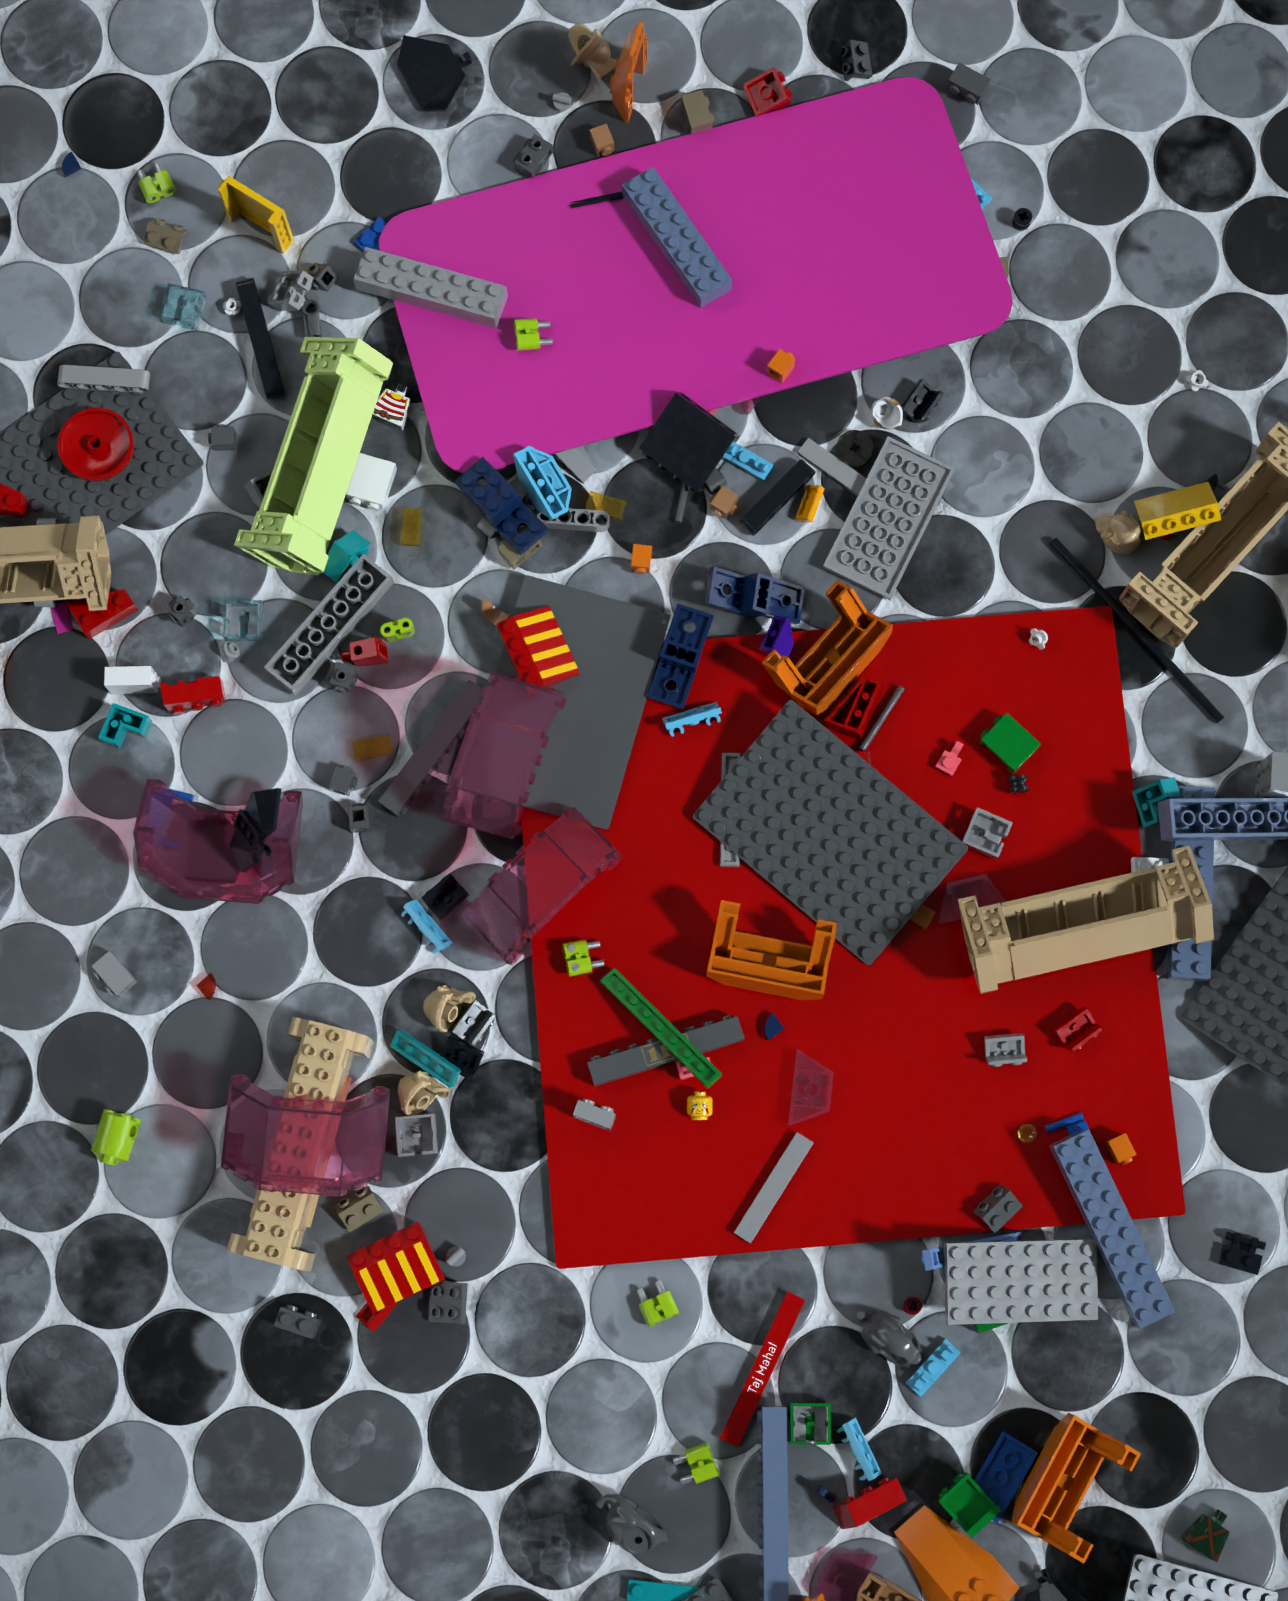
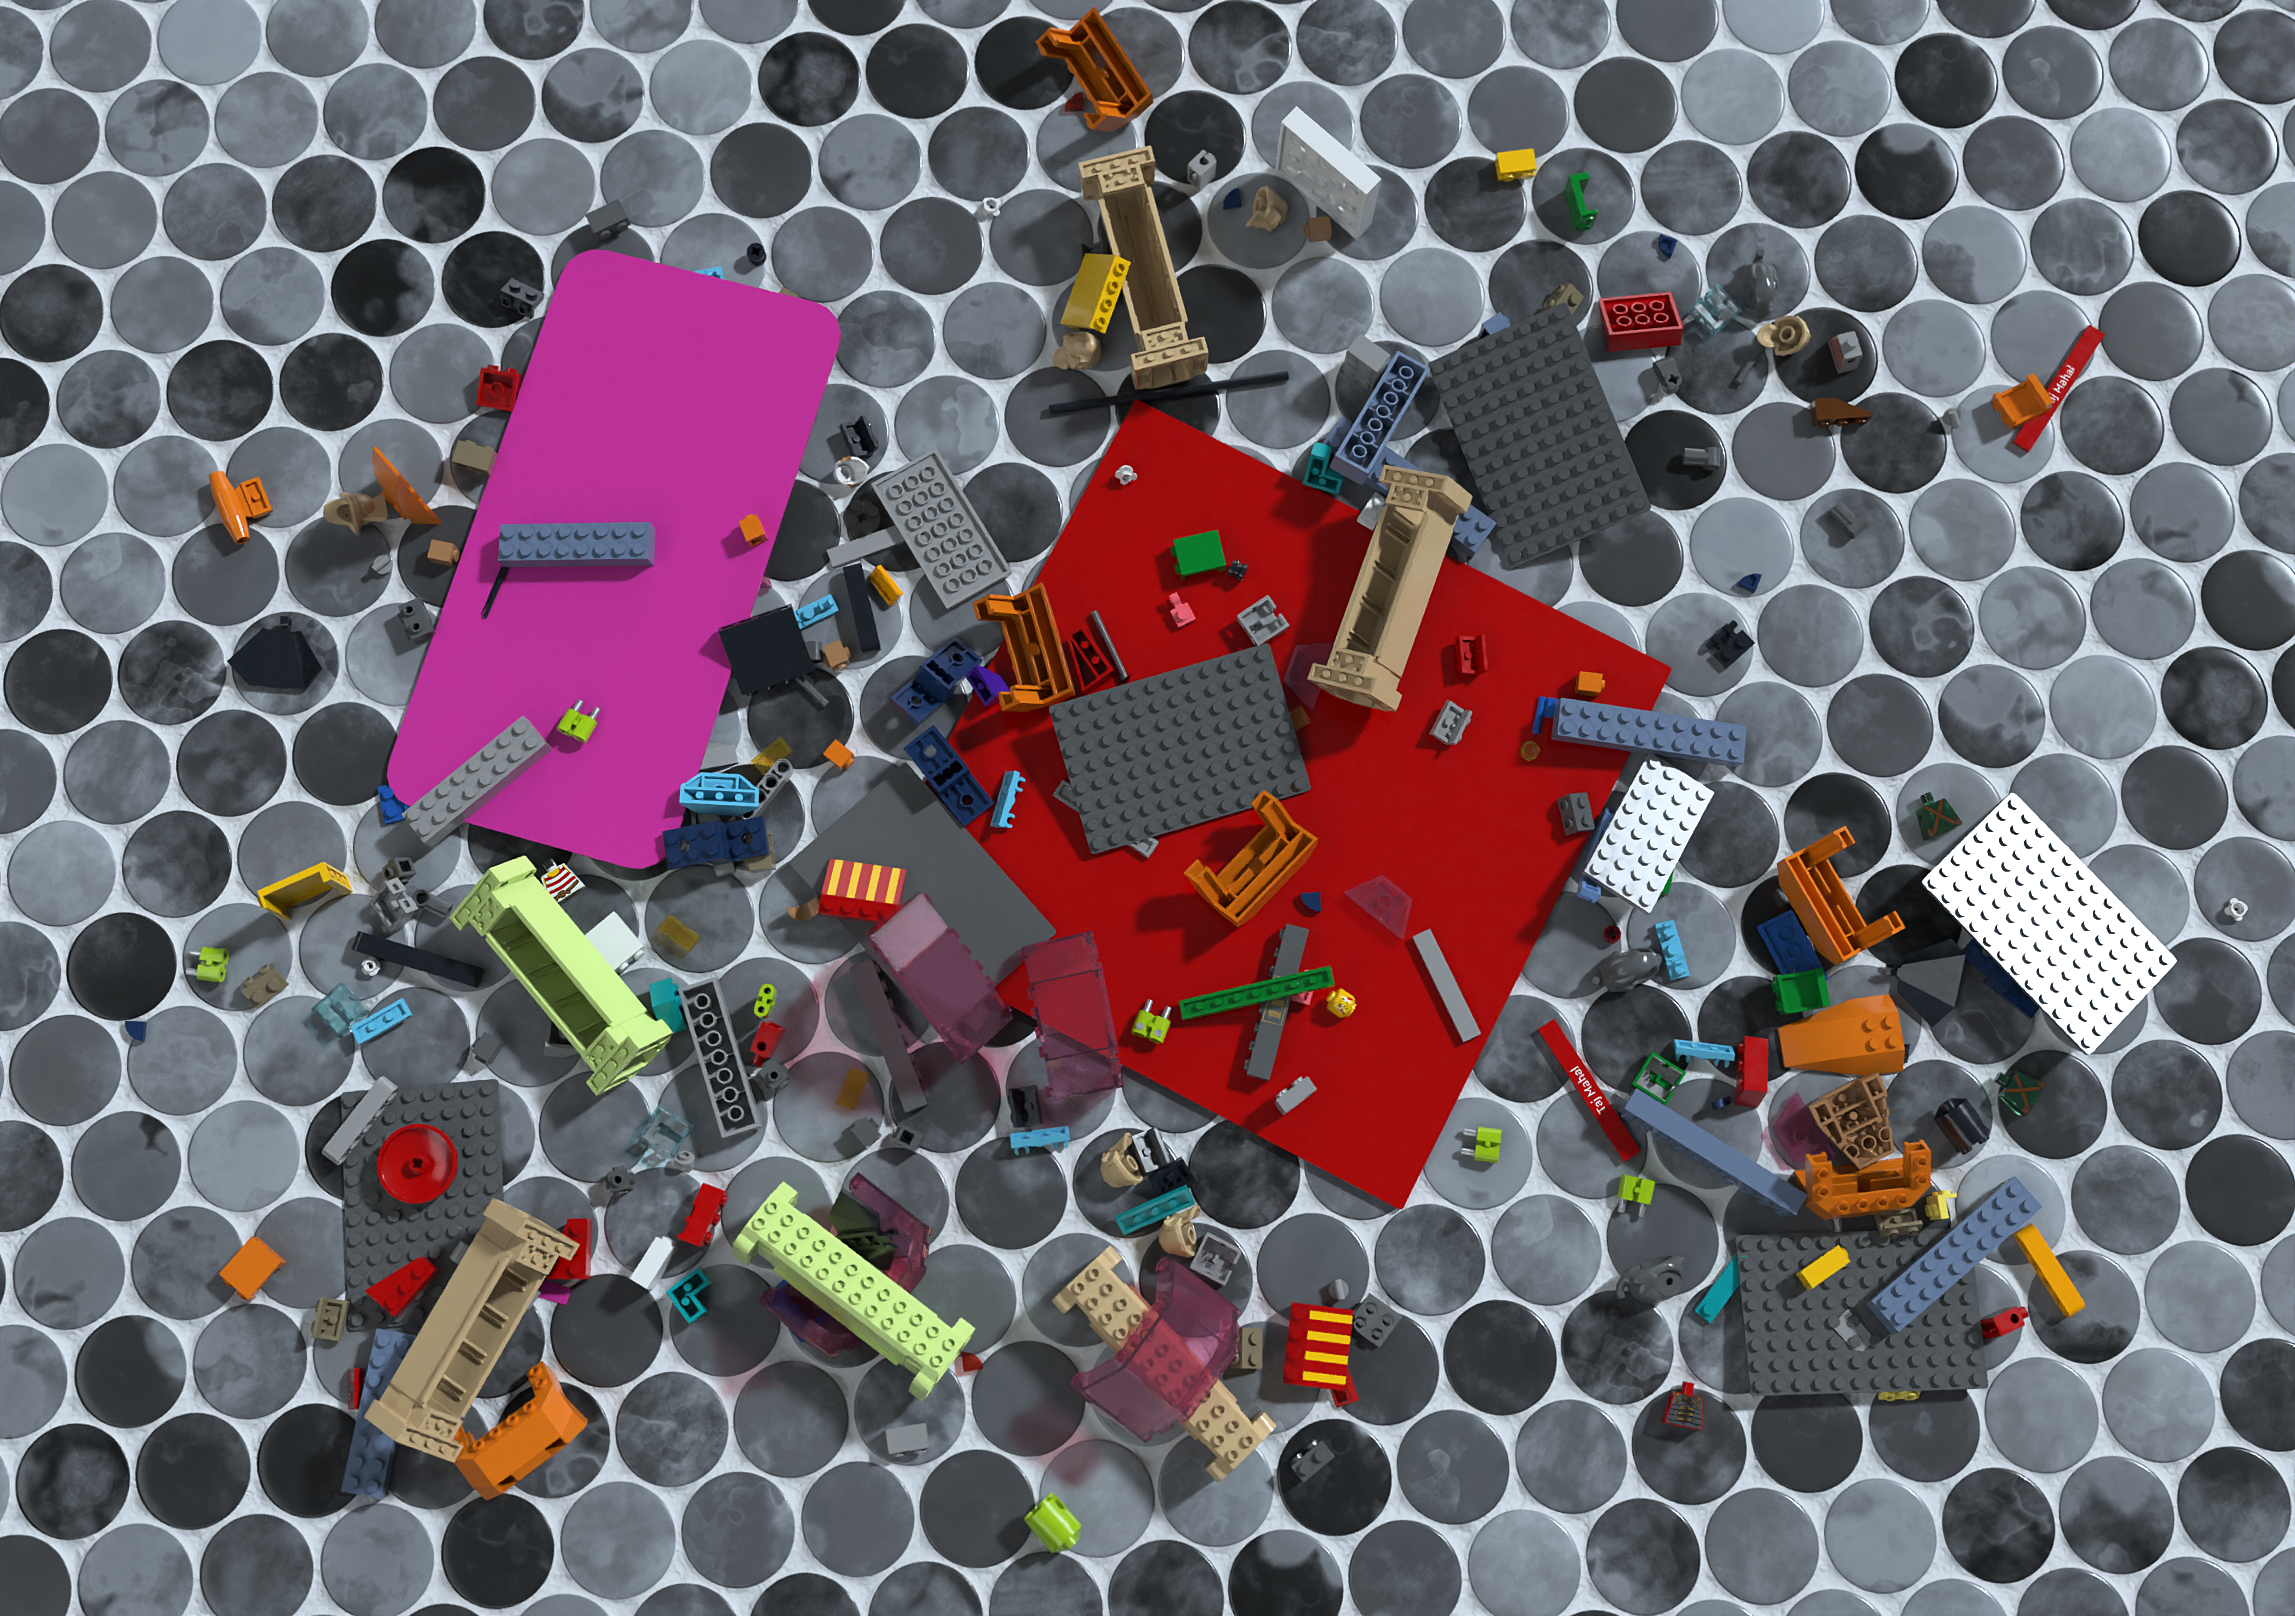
camera: 60 degrees left, 0 degrees up
none -> medium azure plate [350,998,413,1045]
none -> yellowish green brick [733,1181,976,1402]

